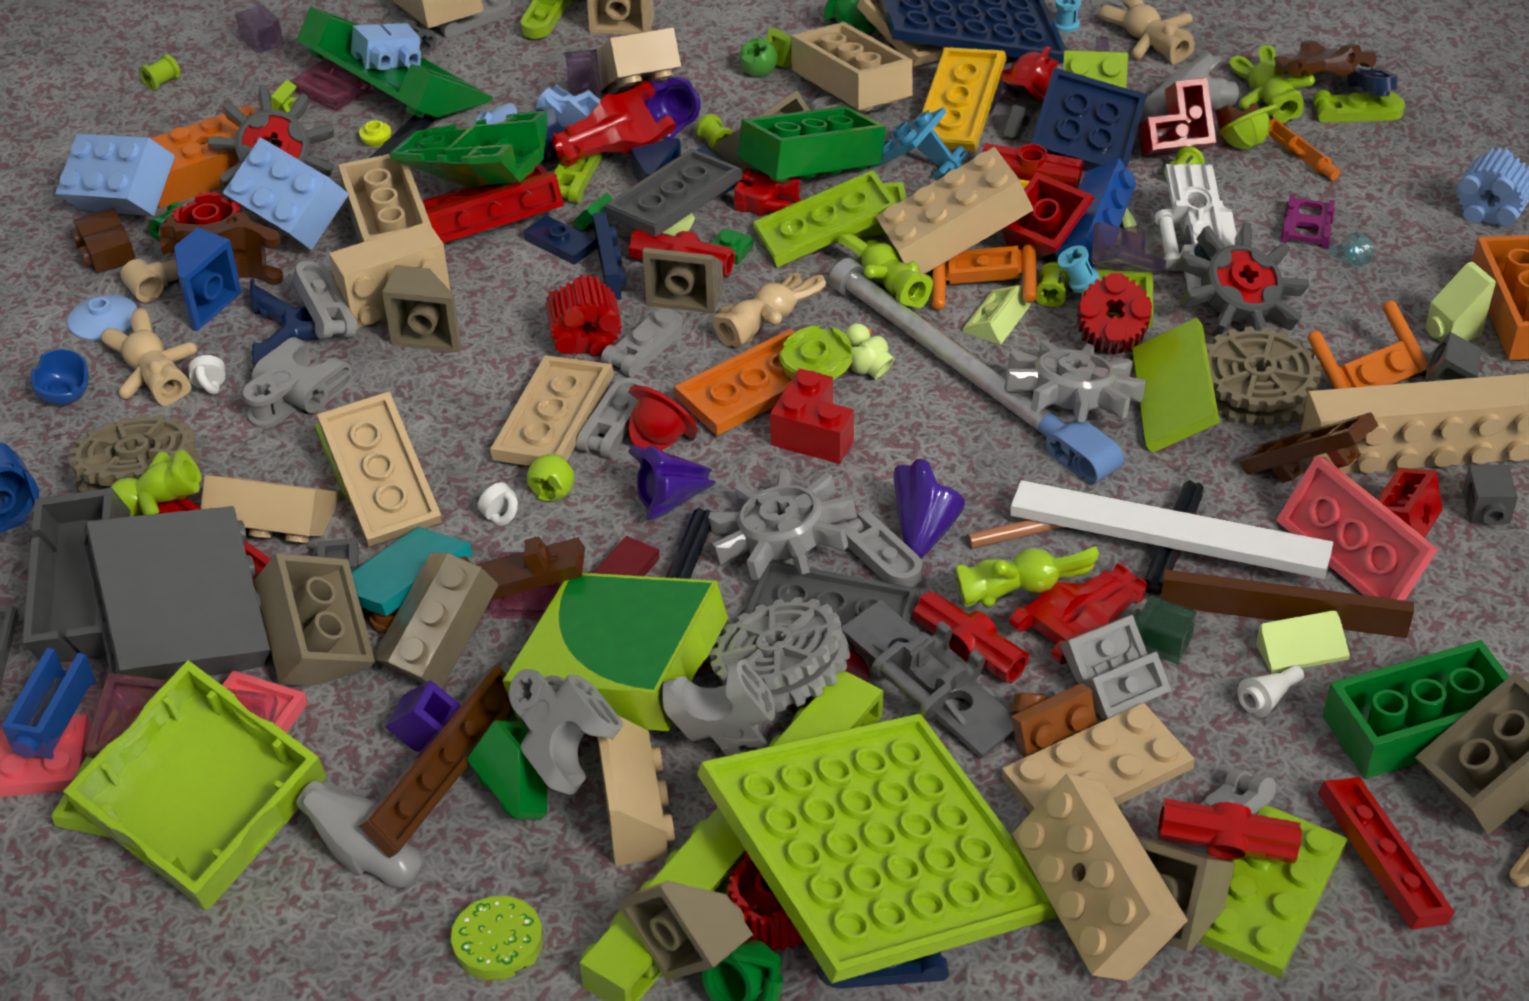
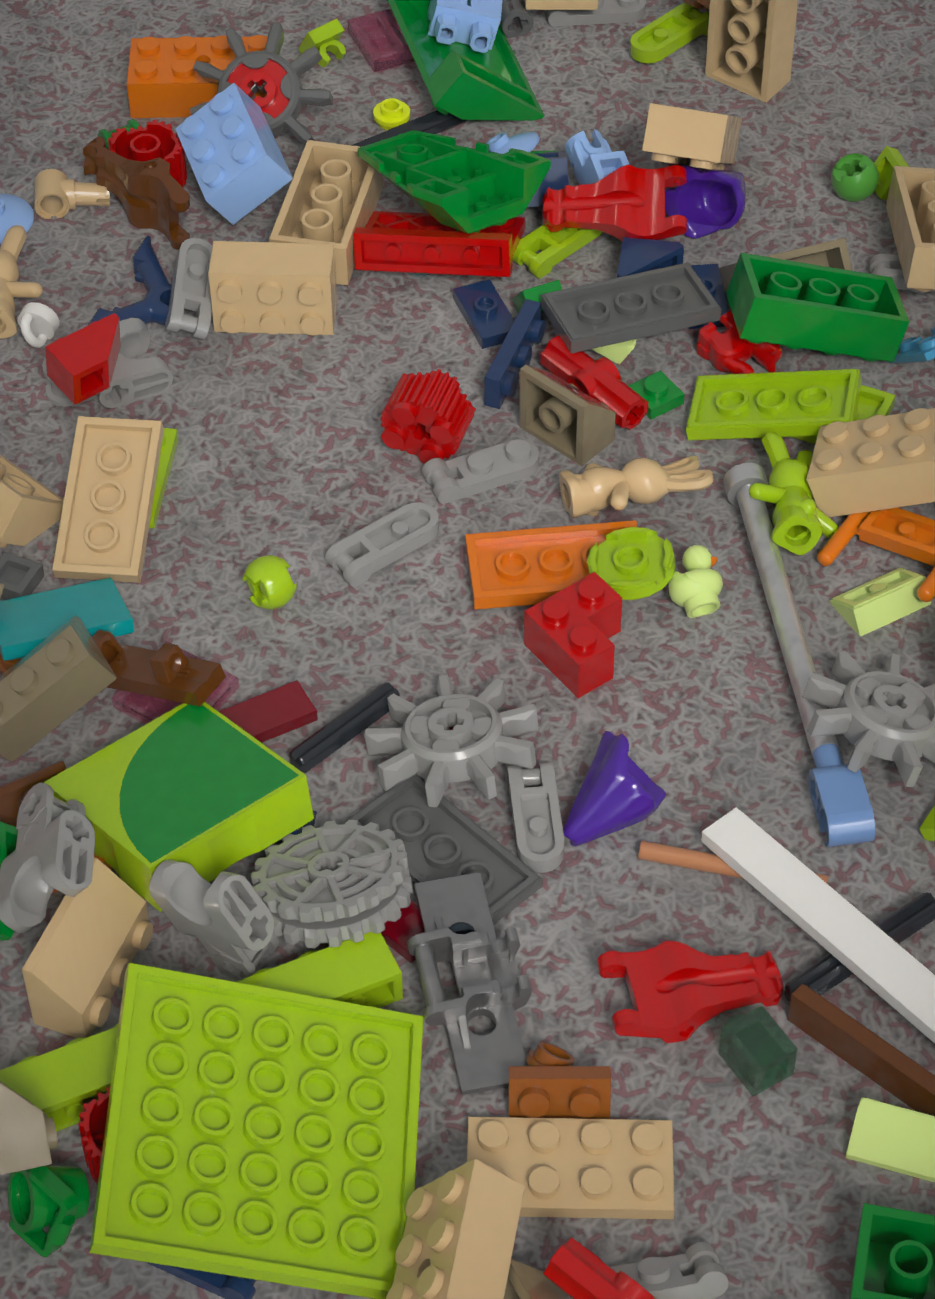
camera: 30 degrees right, 5 degrees up
light blue brick [55,134,175,216] -> none
reddish brown brick [70,207,136,273] -> none
blue slope [174,227,242,331] -> none
dark tan slope [382,265,462,353] -> none
white tile [477,482,518,526] -> none
tan plate [490,355,614,466] -> none
clear purple panel [565,49,602,100] -> none
red helmet [628,385,698,450] -> none
dark purple hat [629,446,715,520] -> none
lime bush [695,114,733,155] -> none
red piece [913,590,1029,684] -> none
lime animal [954,546,1099,608] -> none
light grey slope [1060,615,1172,719] -> none
white cone [1238,665,1304,718] -> none
none -> red slope [45,313,121,405]

